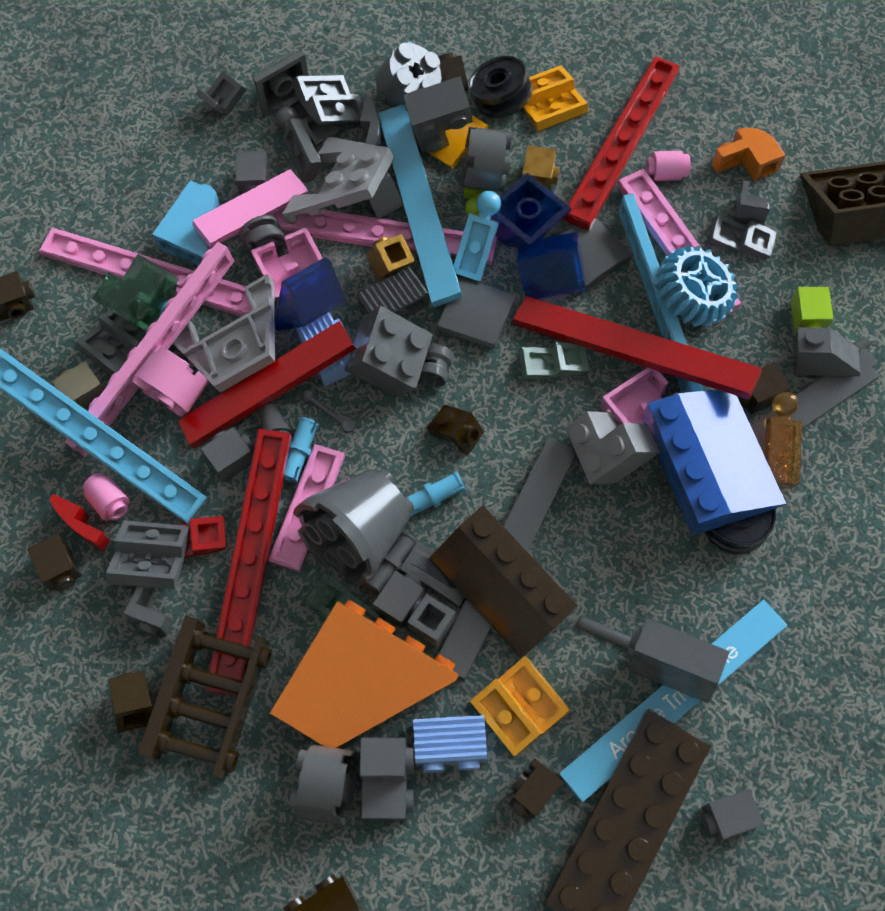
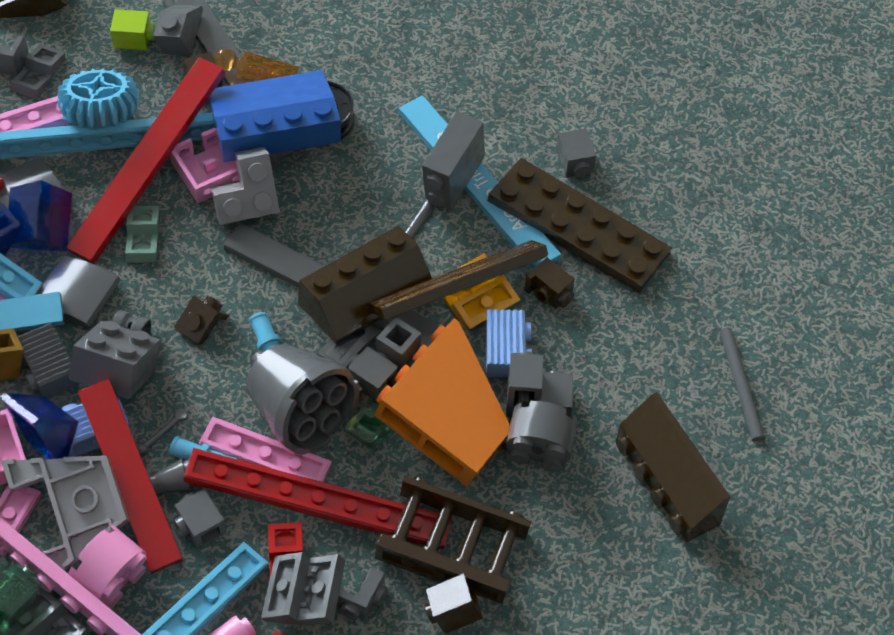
camera: 90 degrees left, 10 degrees down
none -> dark brown tile [369,240,548,320]

